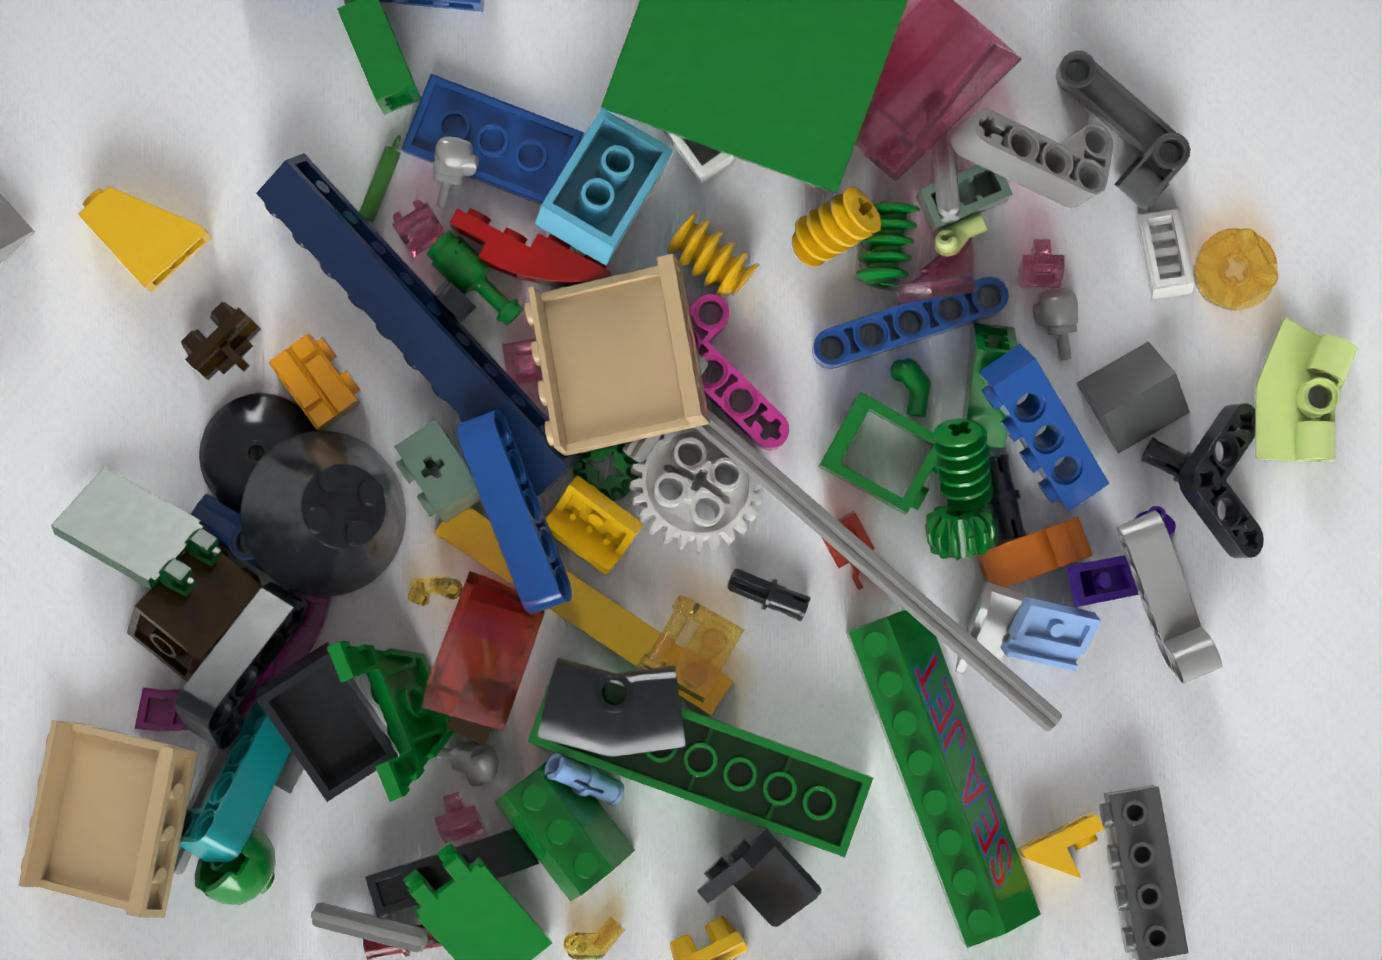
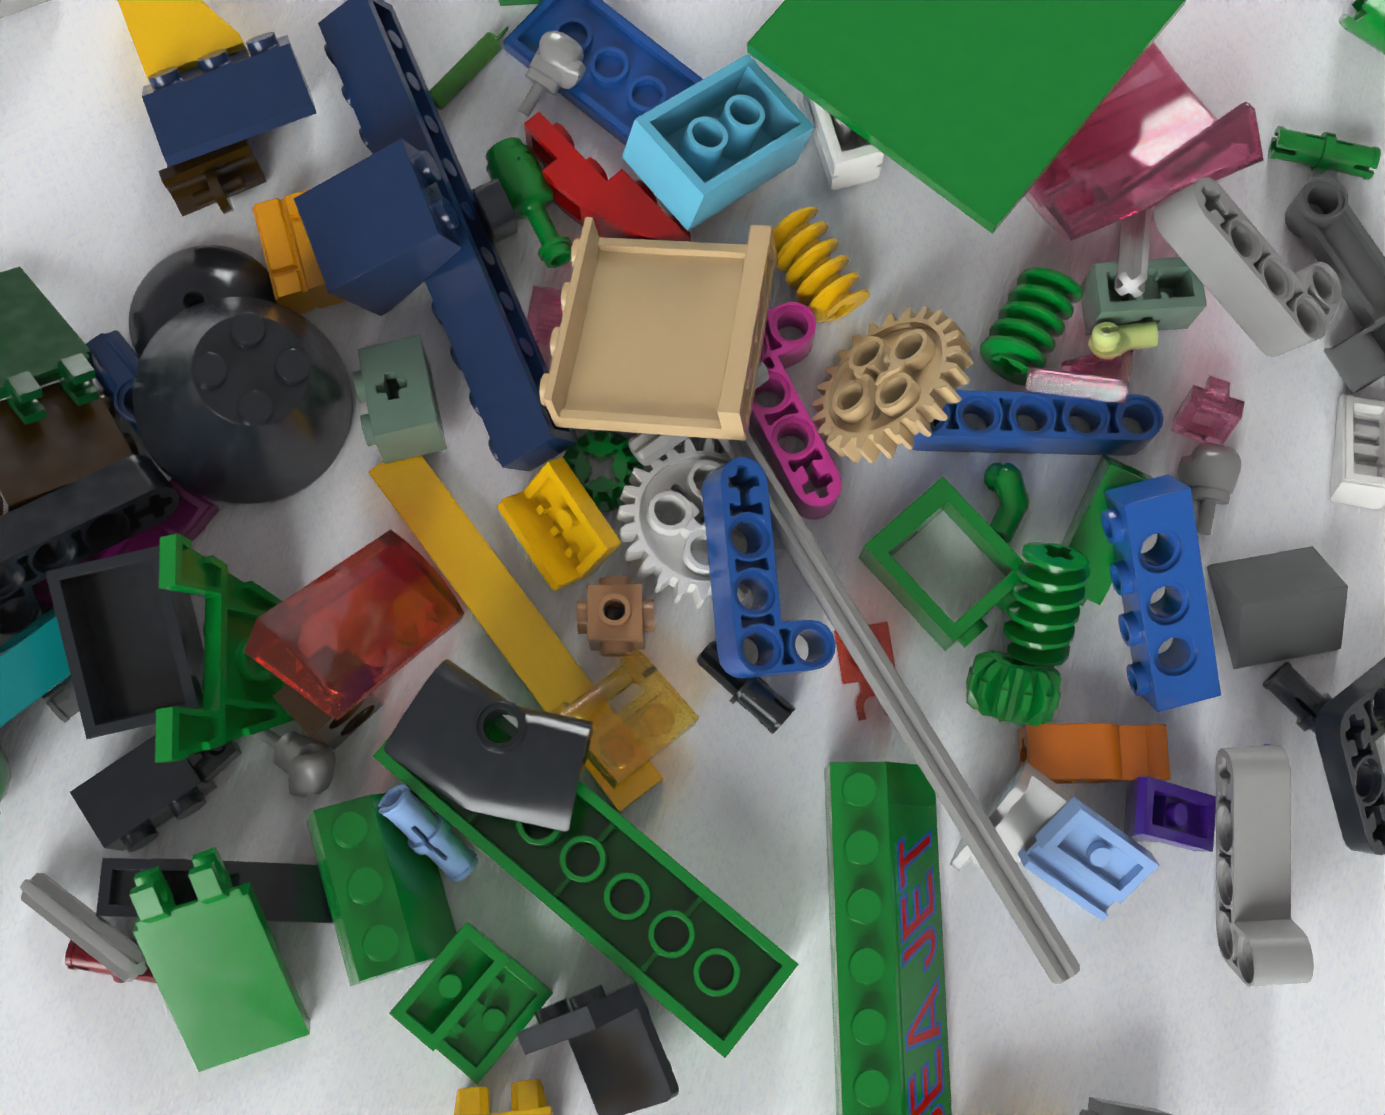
camera: 20 degrees right, 10 degrees down
clear pink tile [392,200,446,257] -> none
clear yellow arm [407,575,463,606] -> none
clear pink tile [434,792,485,844] -> none
blue beam [457,410,572,614] -> none
clear yellow arm [563,917,626,960] -> none
yellow piece [792,187,881,268] -> none
black pin [988,454,1026,541] -> none
none -> black hinge [70,735,242,852]
none -> dark blue slope [142,32,317,167]
none -> dark blue slope [294,138,462,316]
none -> green slope [389,921,553,1084]
none -> medium nougat brick [577,576,655,657]
none -> blue beam [702,457,836,678]
none -> tan gear [812,306,973,463]
none -> green pin [1268,126,1381,180]

